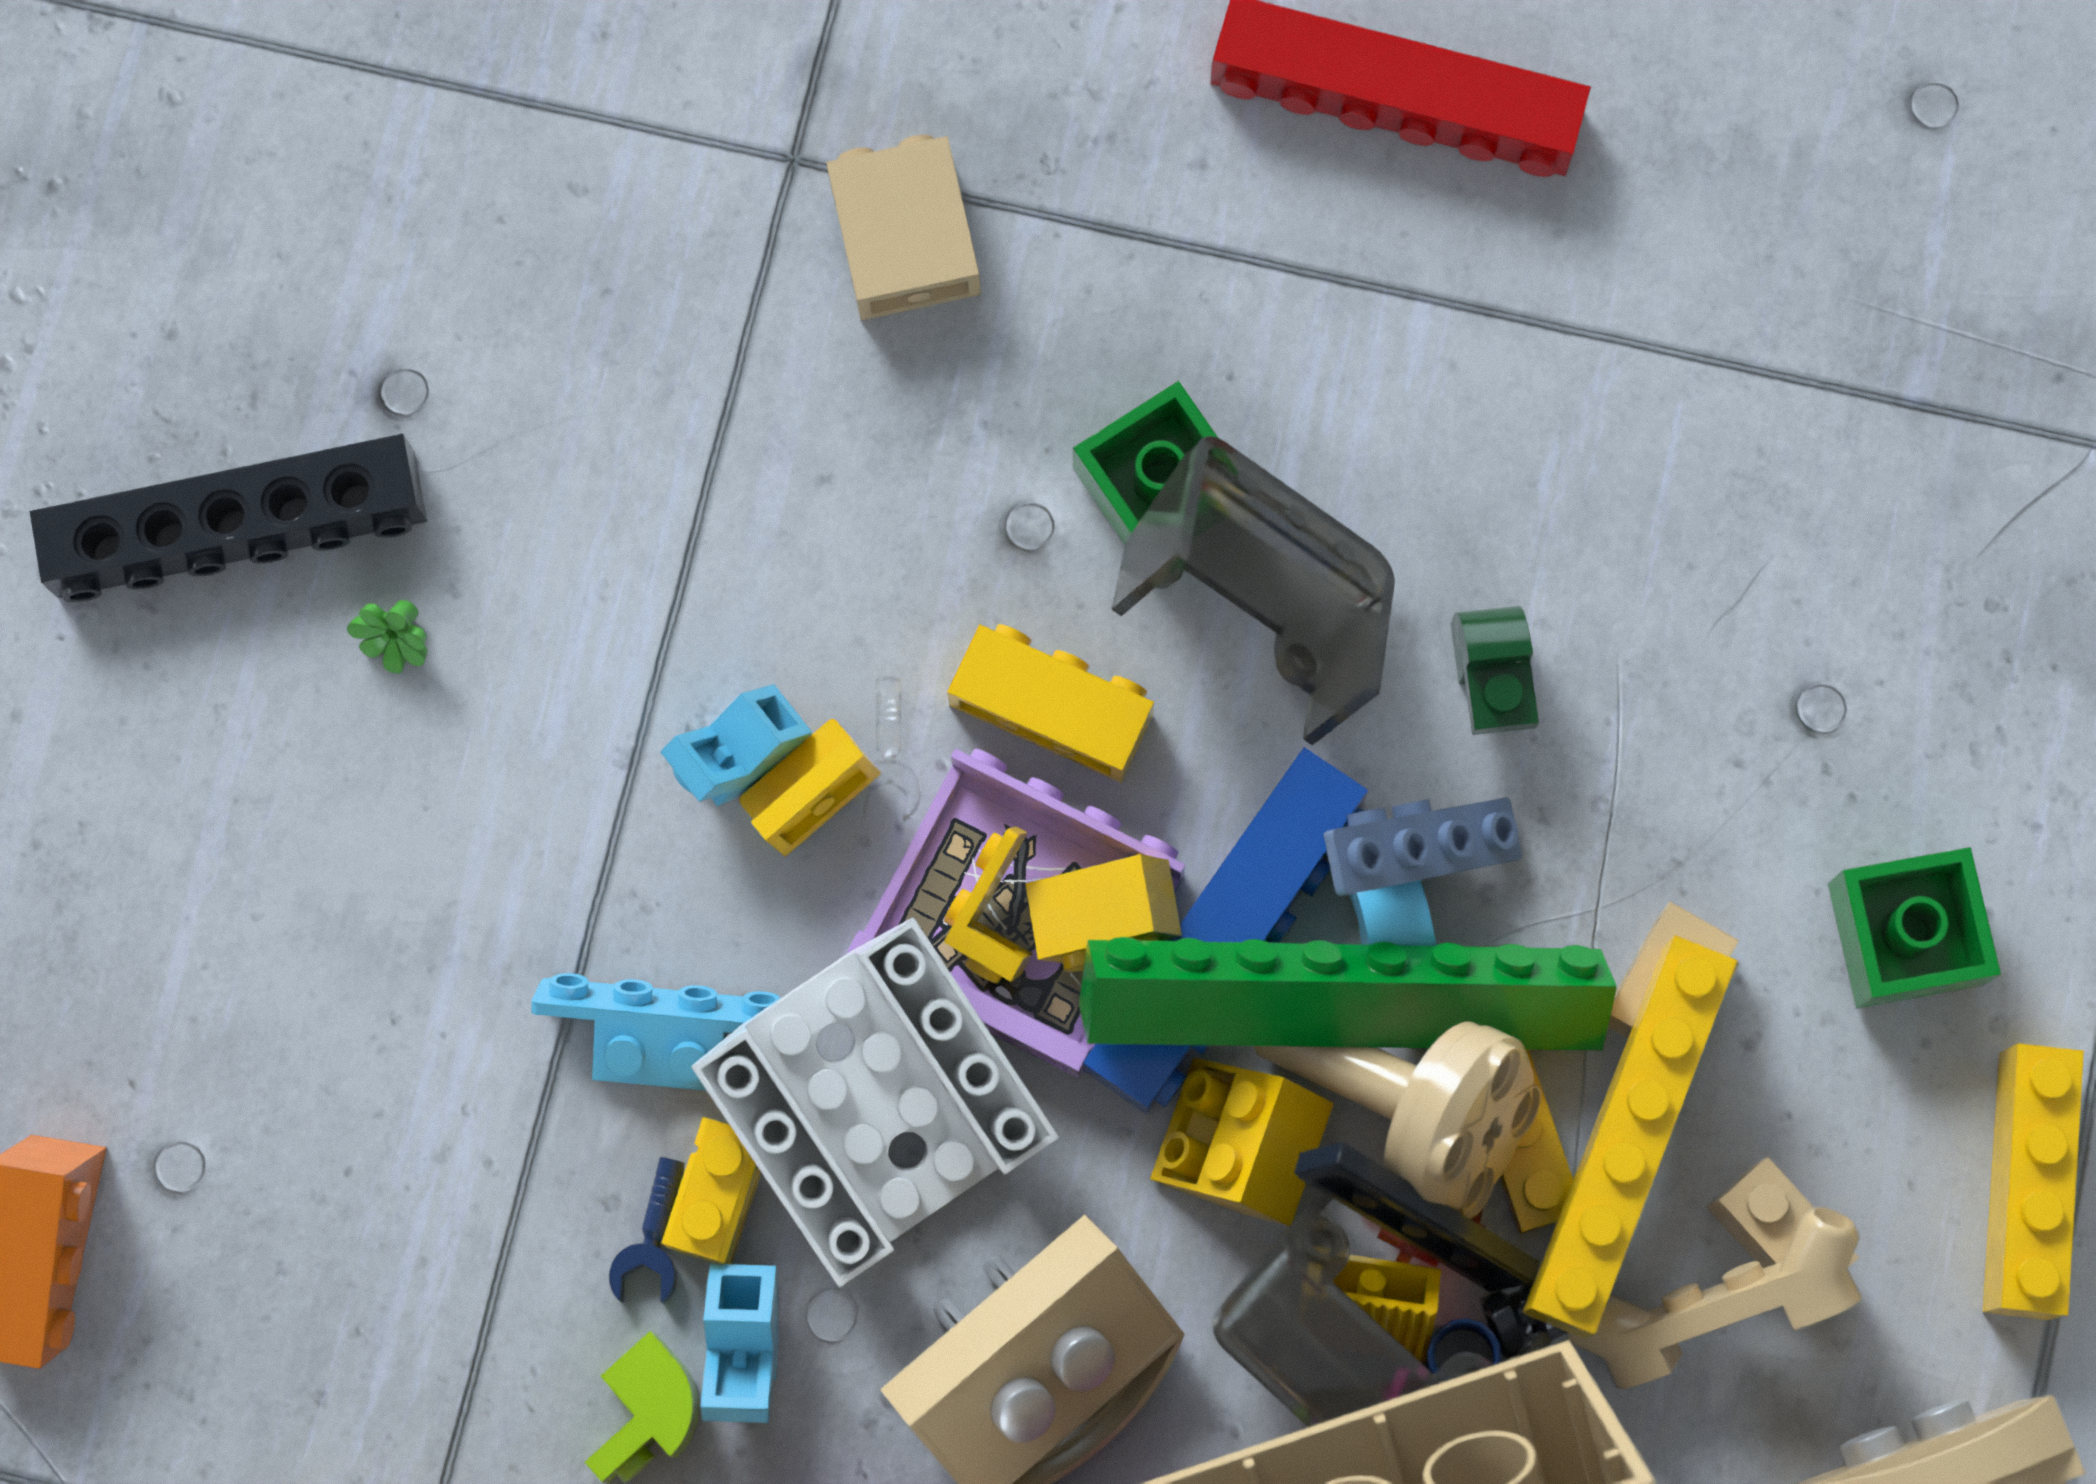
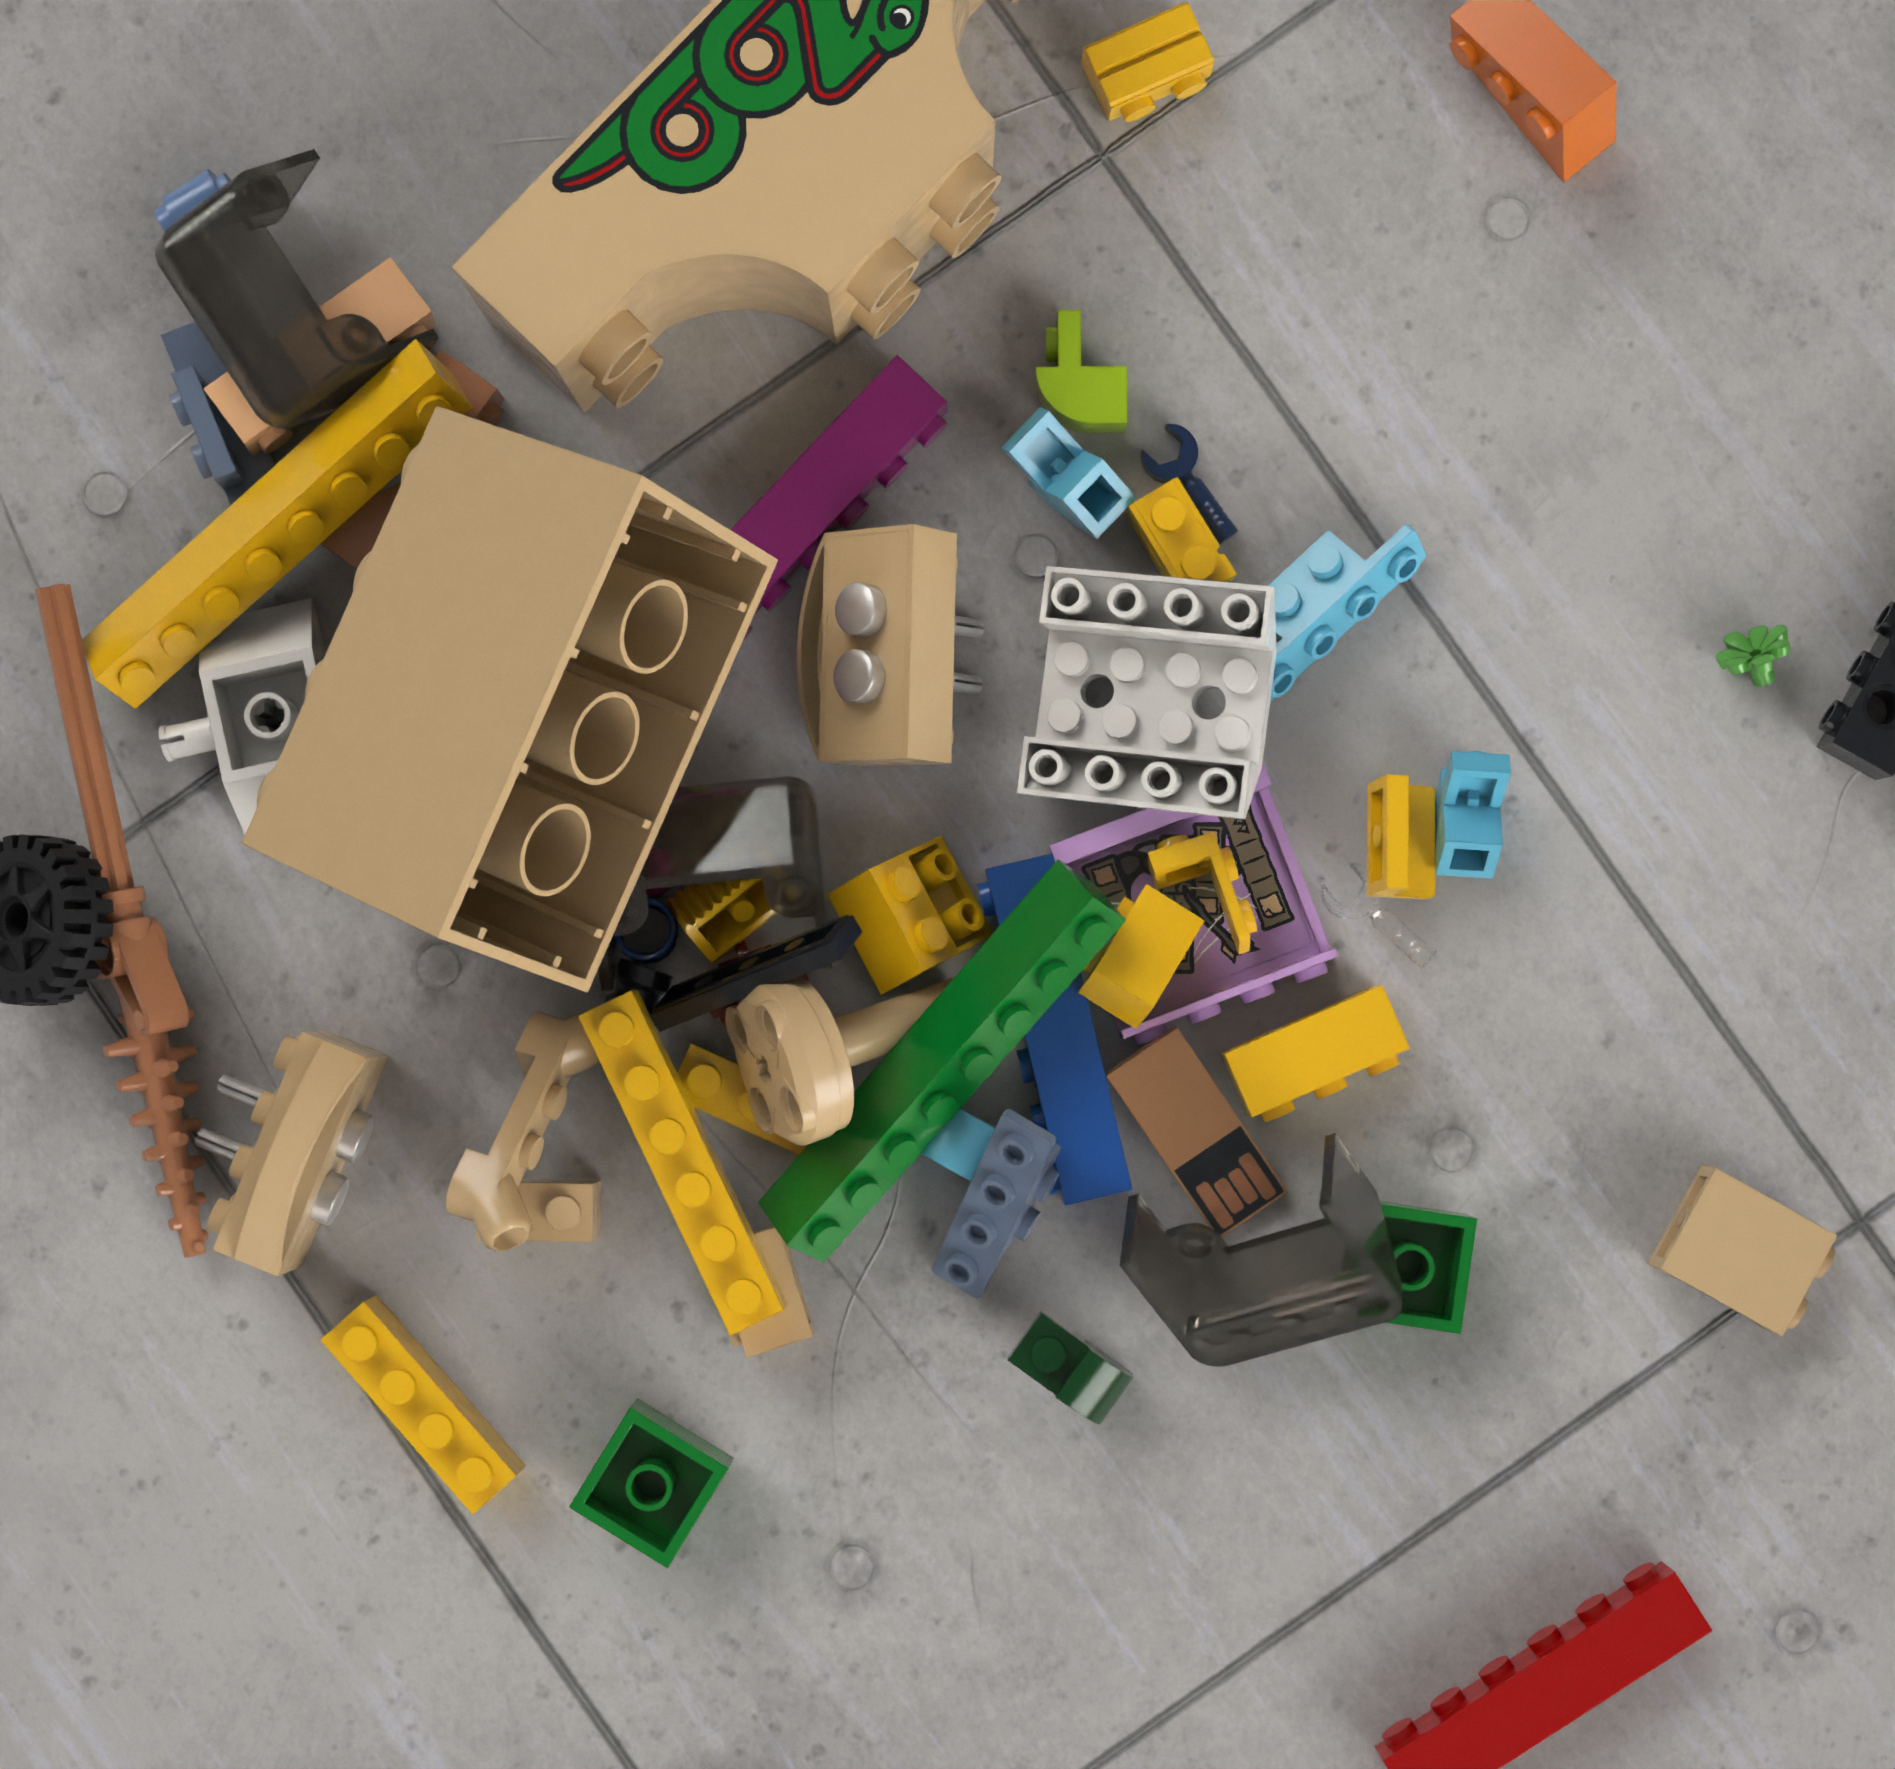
camera: 130 degrees right, 10 degrees up
none -> medium nougat piece [1105,1025,1288,1240]

